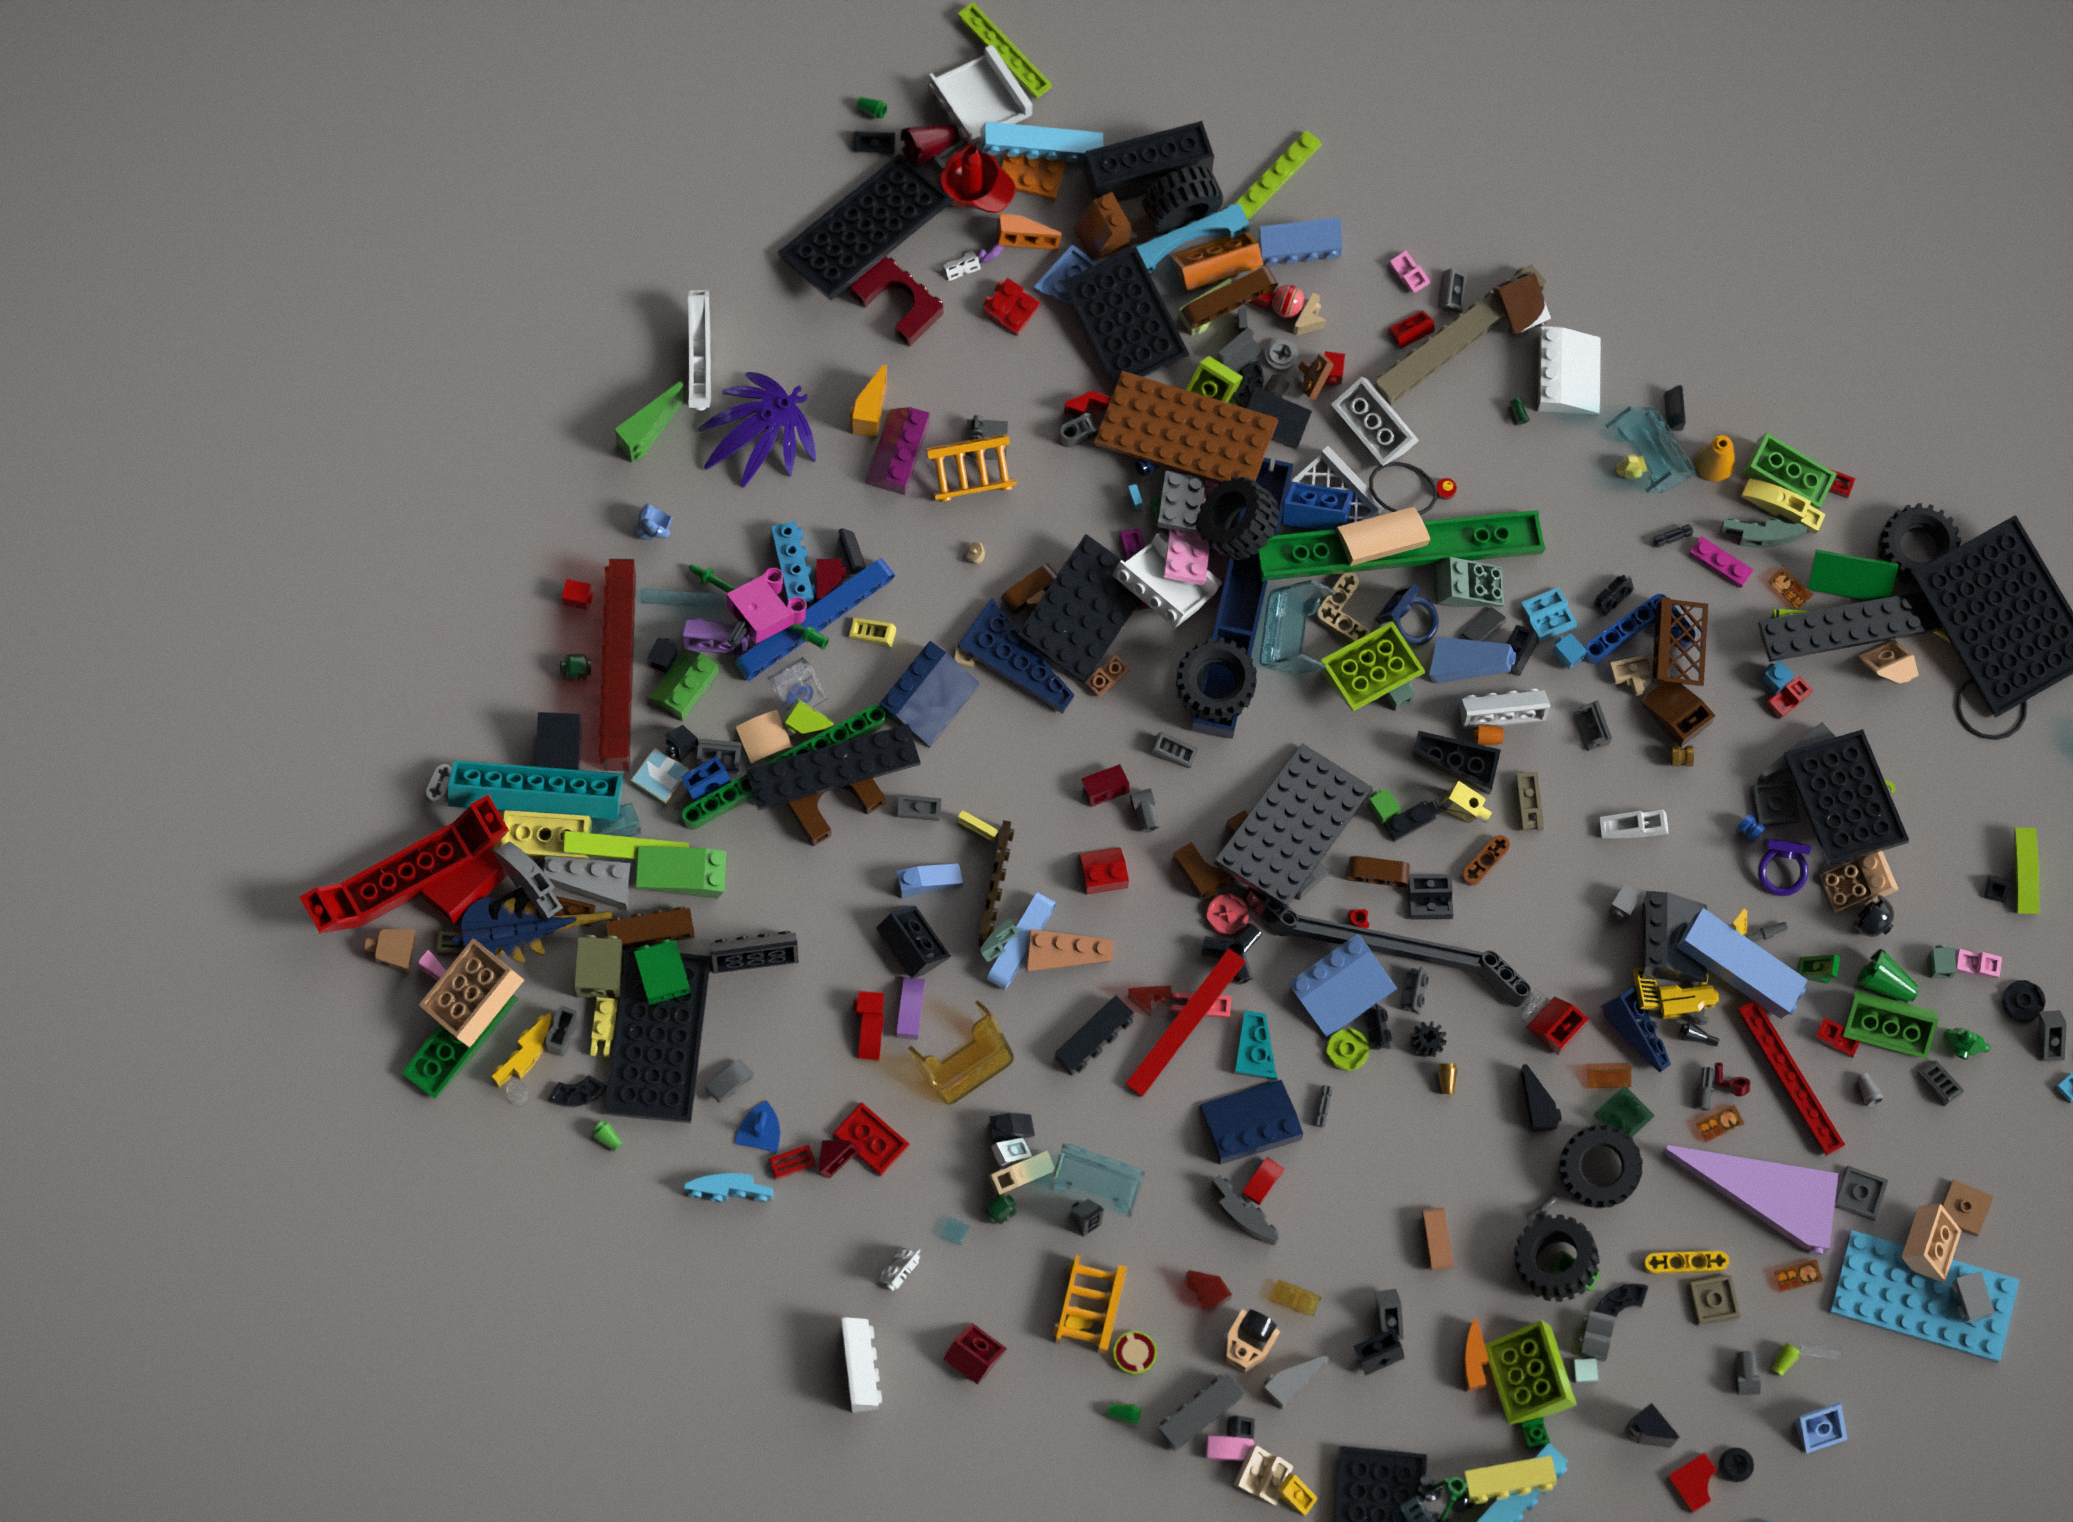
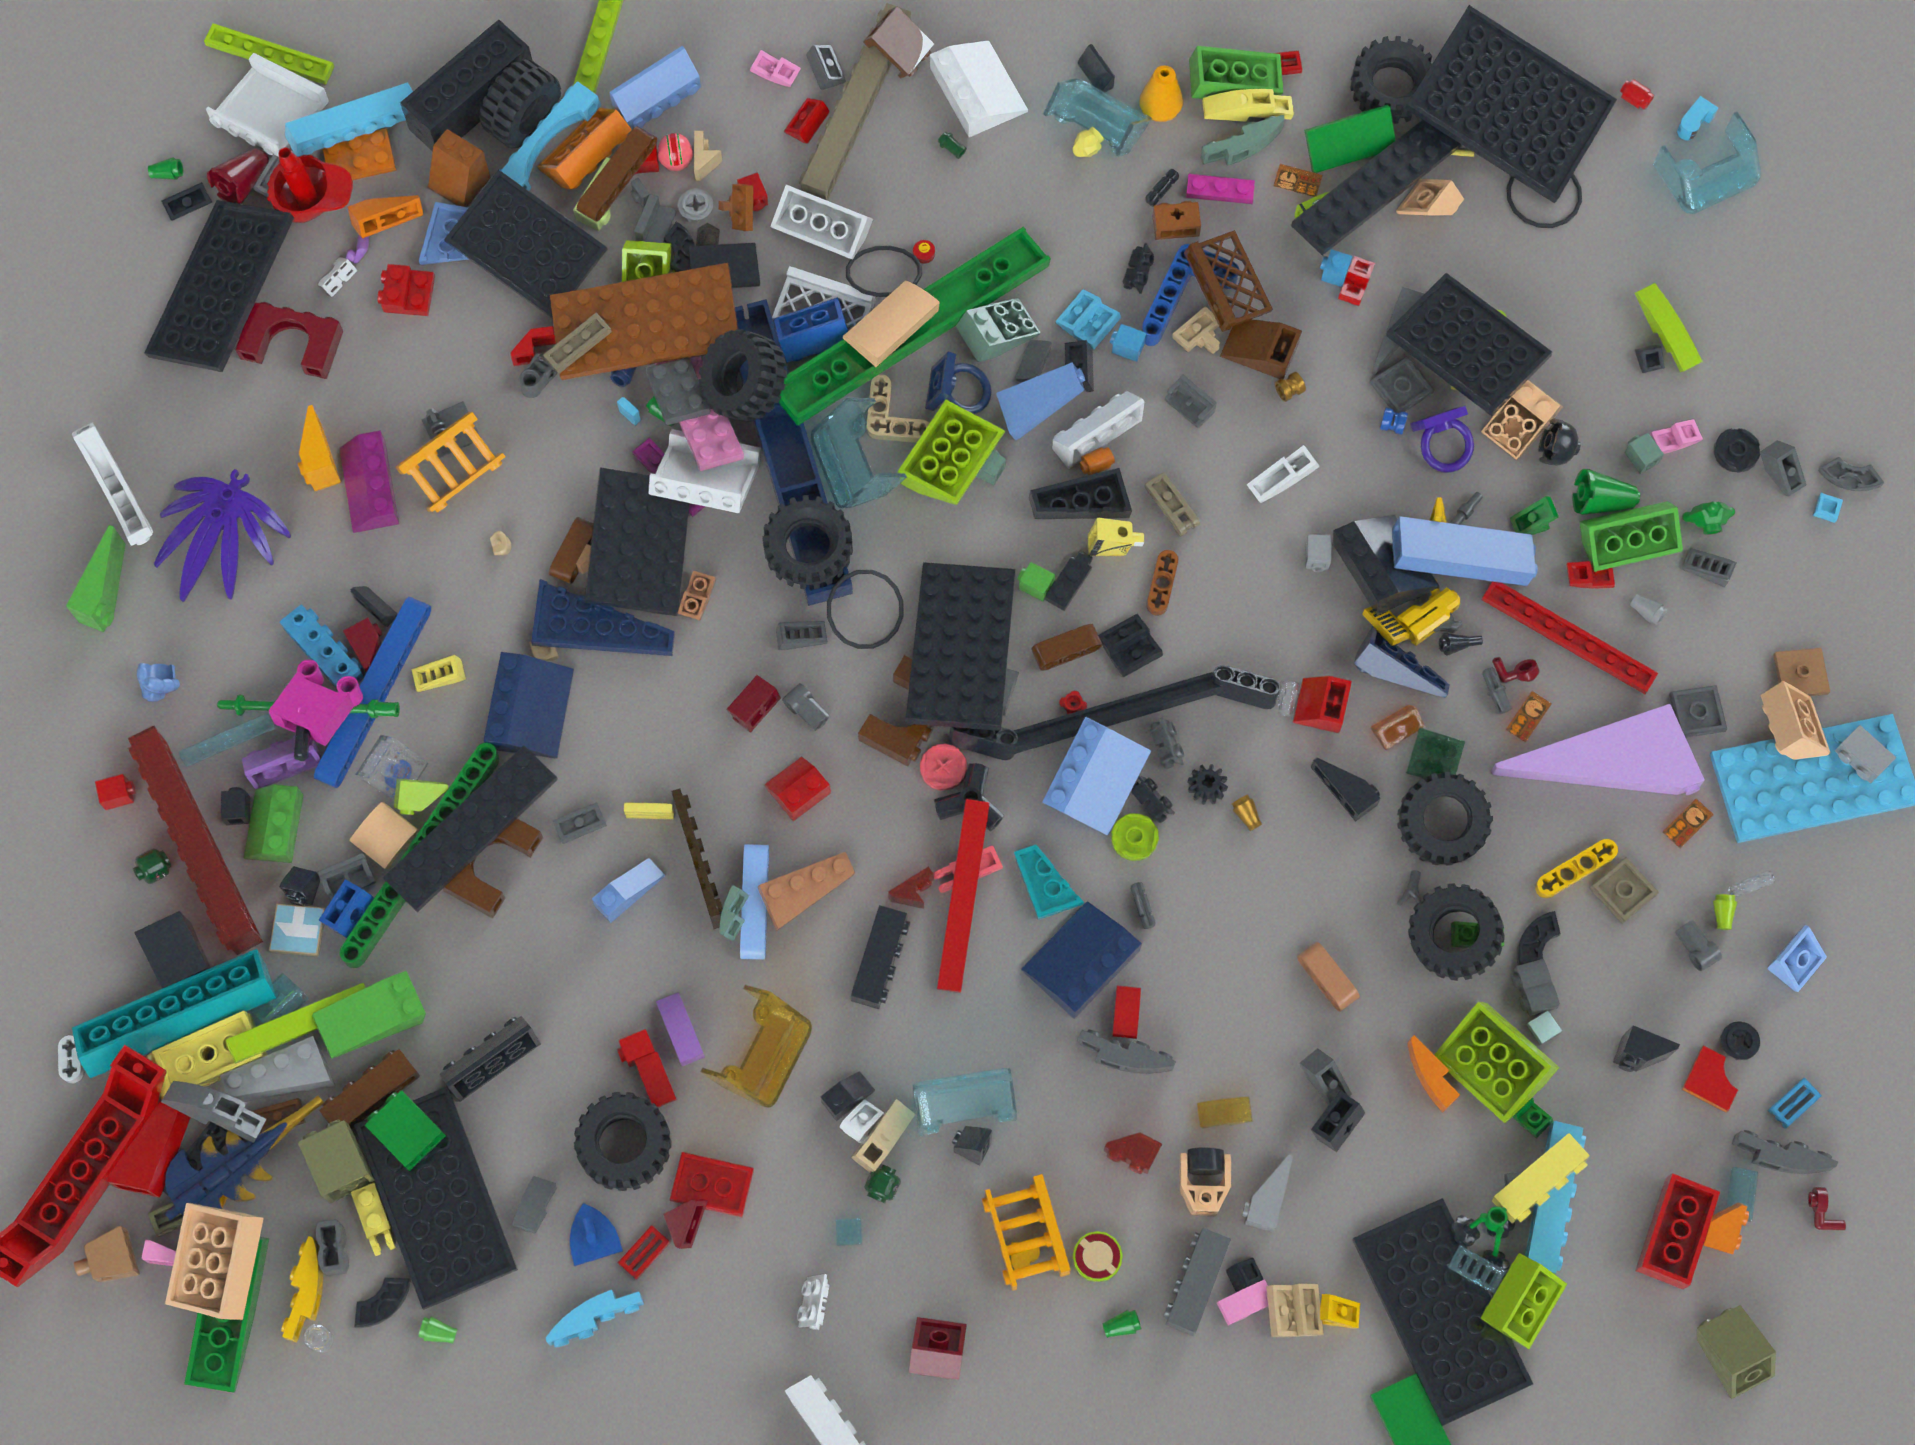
camera: 25 degrees left, 0 degrees up
black slope [876,906,951,979] -> none
none -> dark tan plate [543,312,612,374]
none -> black tyre [574,1092,672,1191]
none -> black piece [827,569,904,649]
none -> dark orange brick [1152,201,1201,240]

